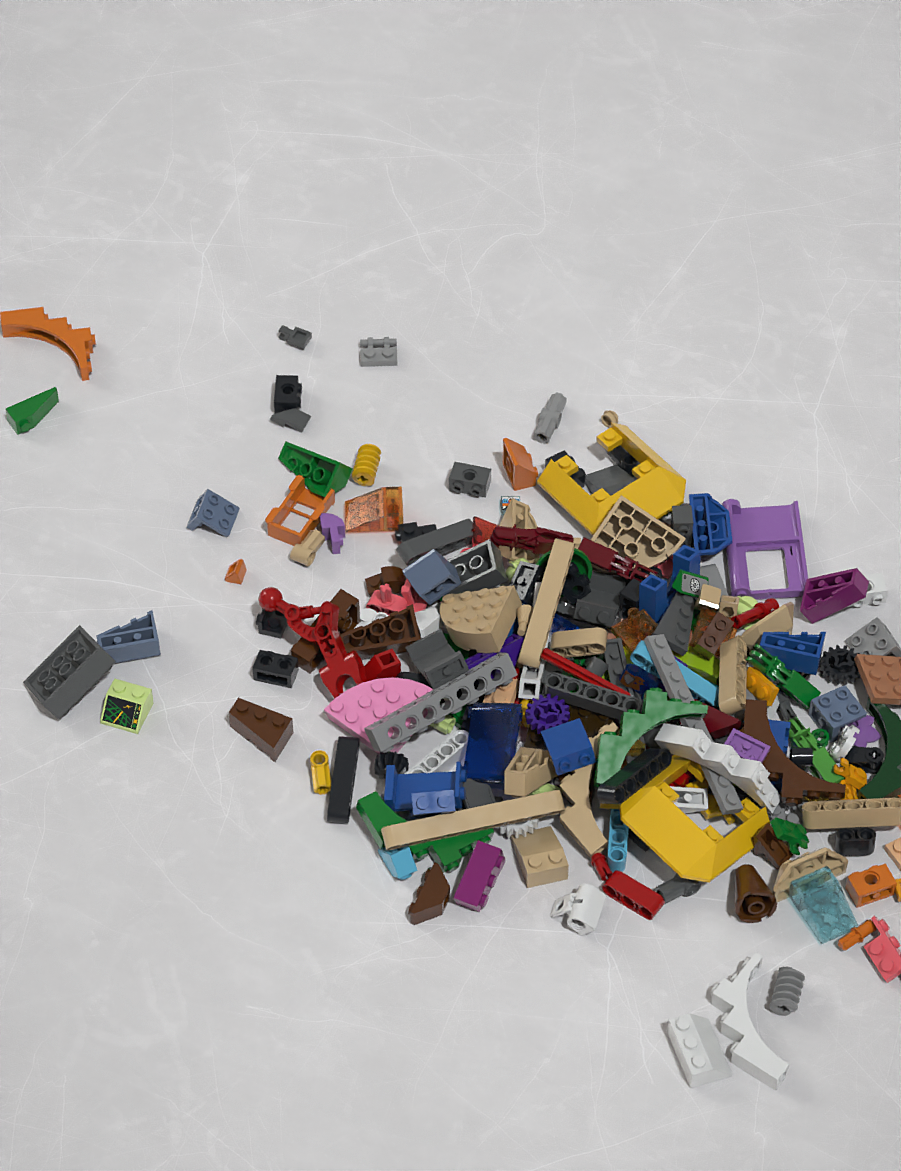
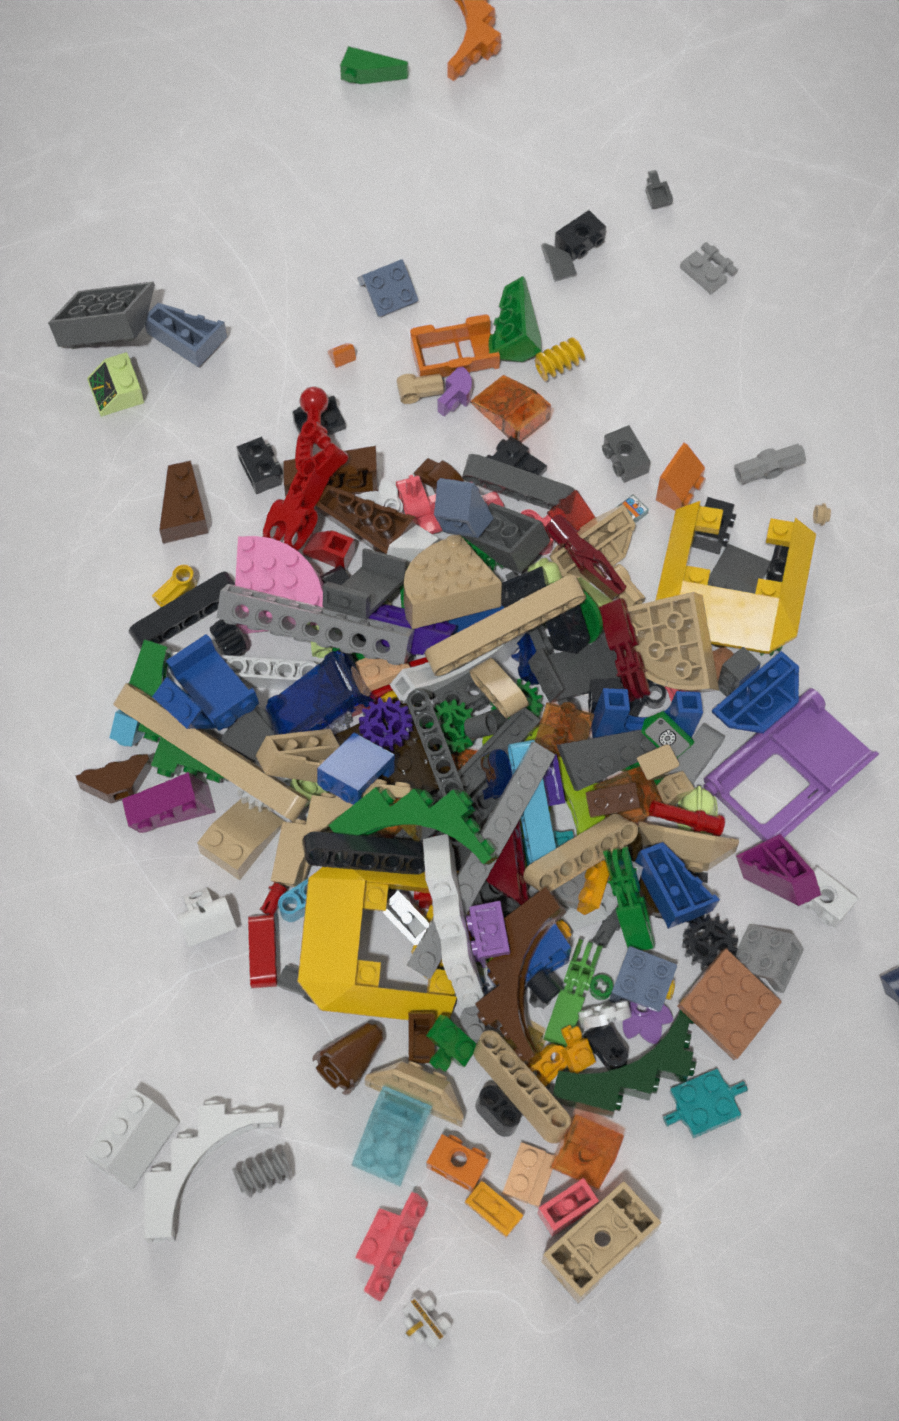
camera: 50 degrees right, 15 degrees up
tan cone [517,604,534,636] -> none
red axle [540,648,631,696] -> none
orange axle [838,919,876,951] -> none

